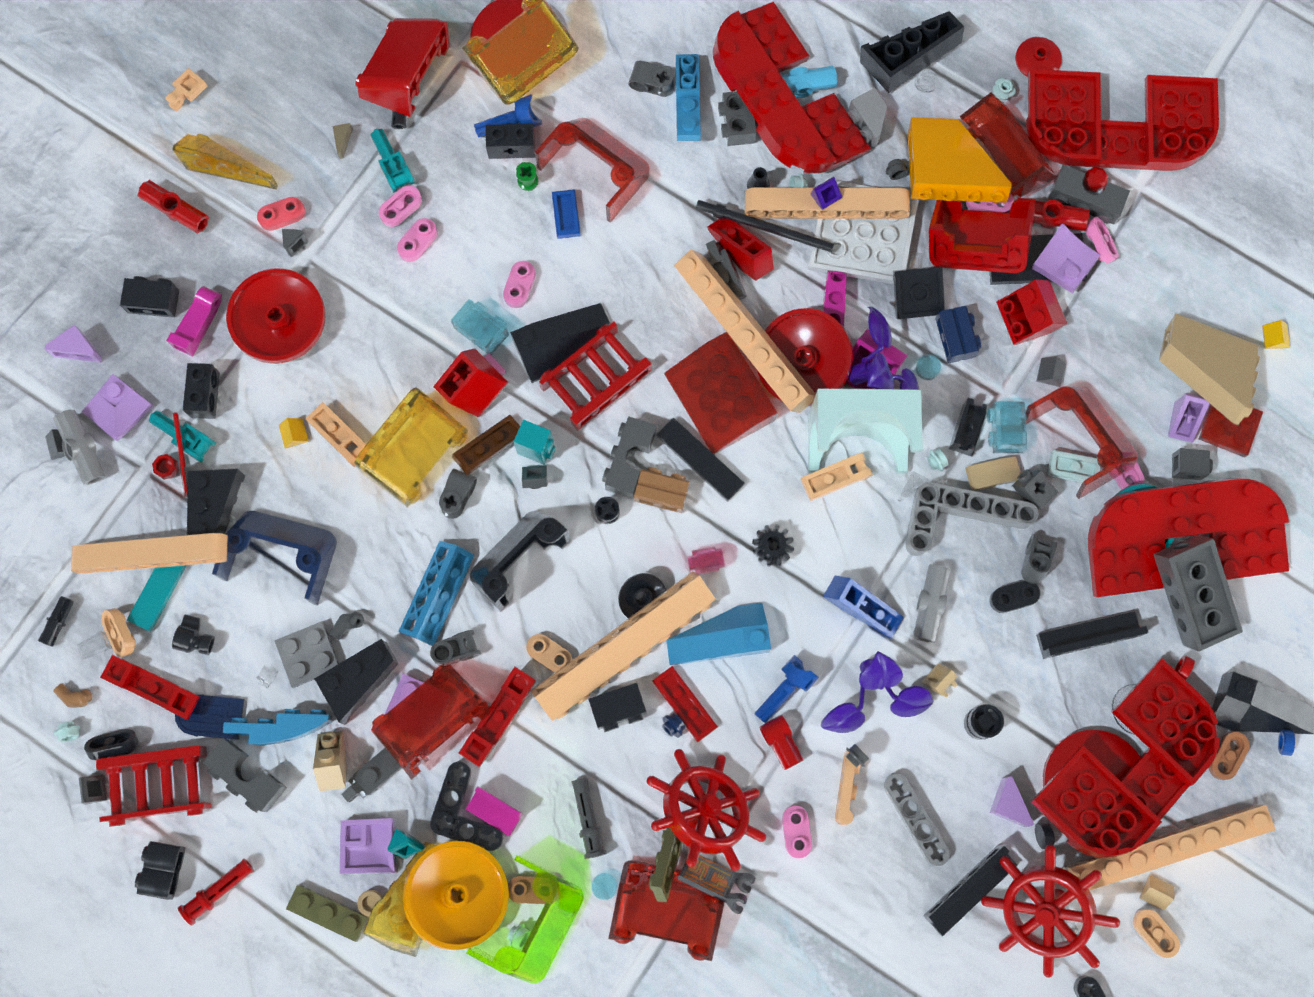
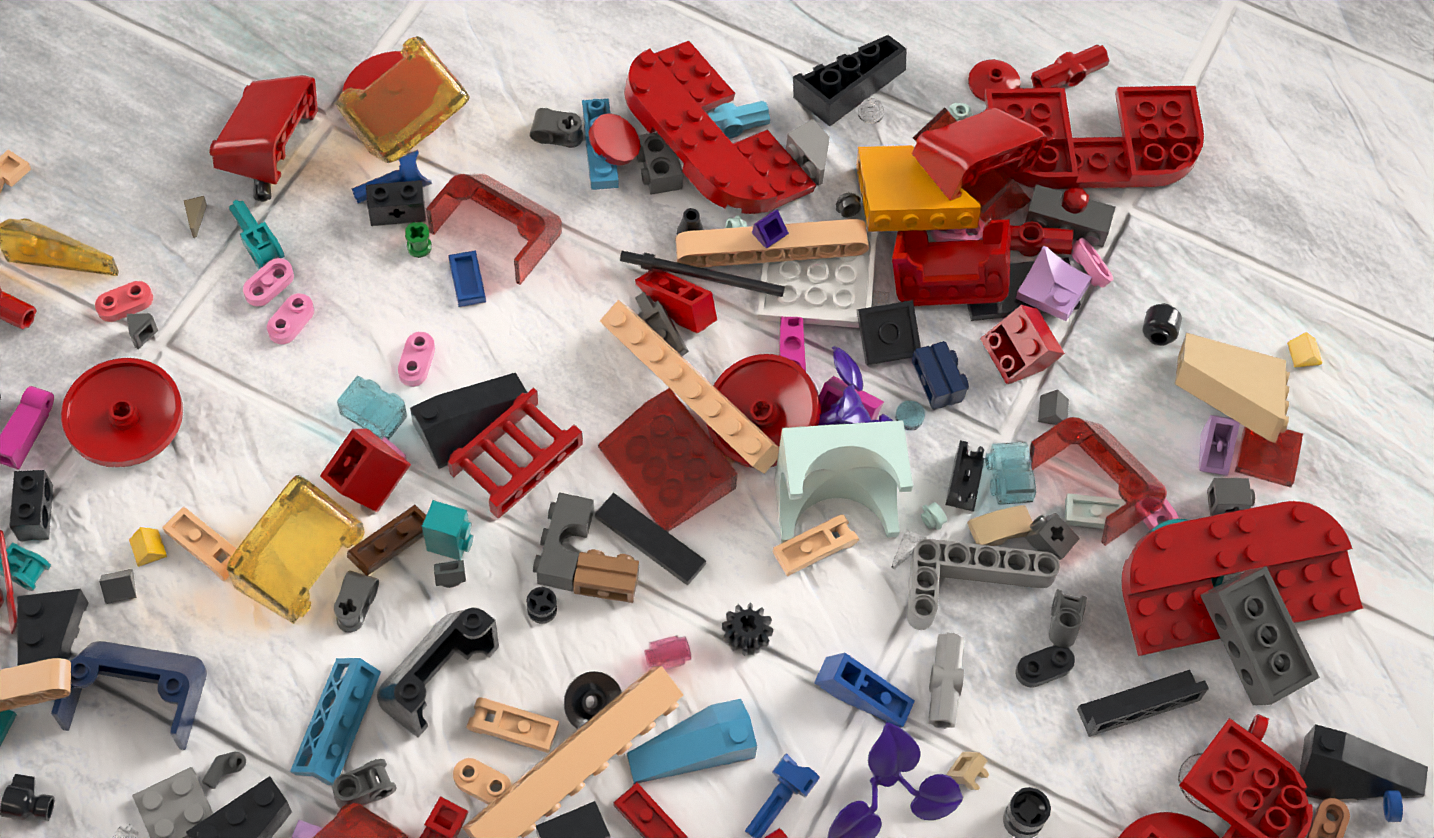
camera: 10 degrees left, 15 degrees down
none -> dark grey slope [99,569,137,604]
none -> light nougat plate [466,697,559,753]
none -> tile [588,113,641,166]
none -> red windscreen [912,108,1048,201]
none -> red piece [1031,44,1110,88]
none -> black head [1142,303,1182,346]

